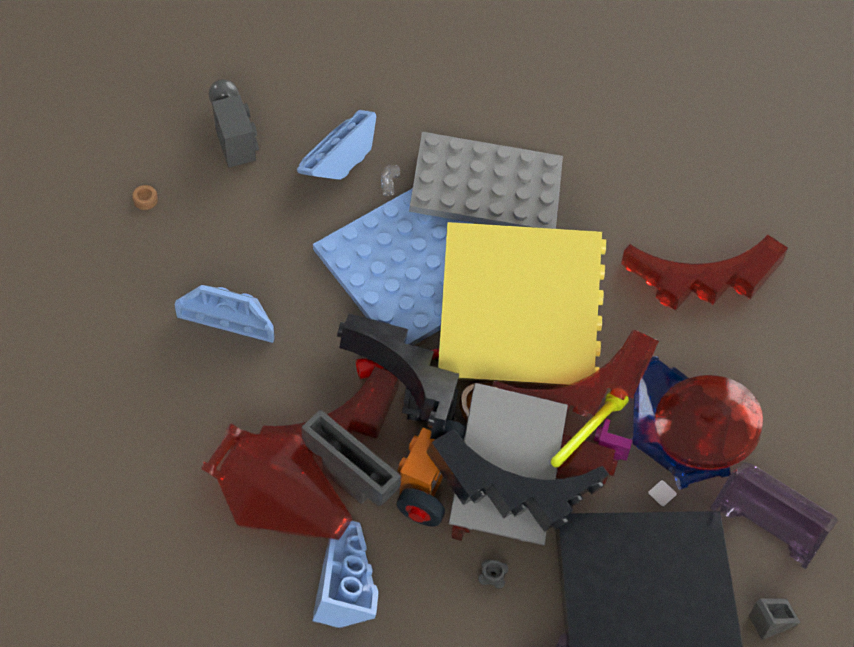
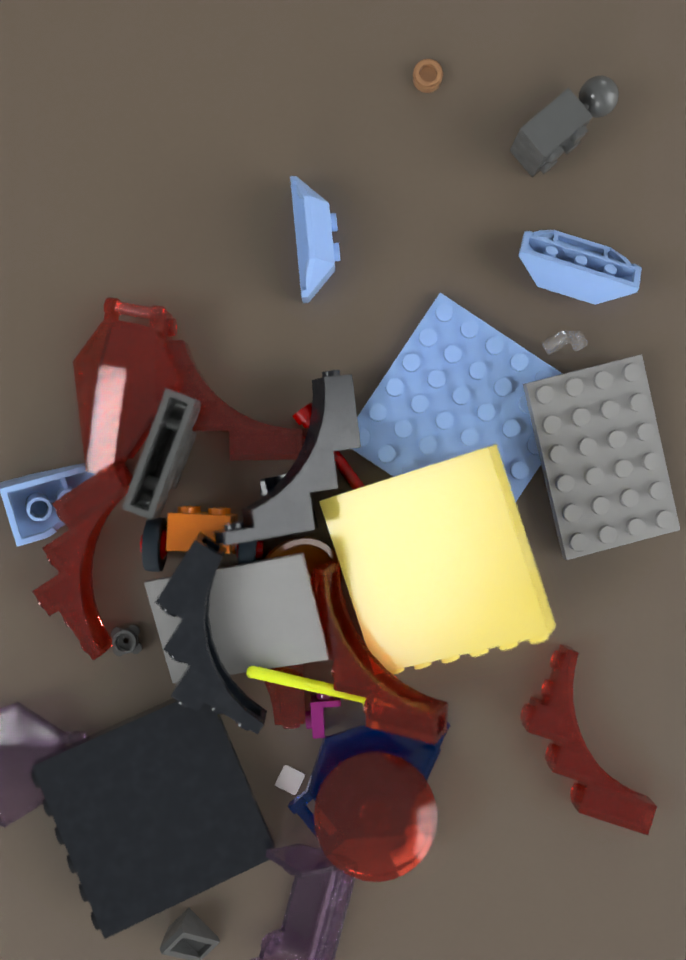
camera: 70 degrees right, 30 degrees up
none -> clear red arch [32,459,133,660]

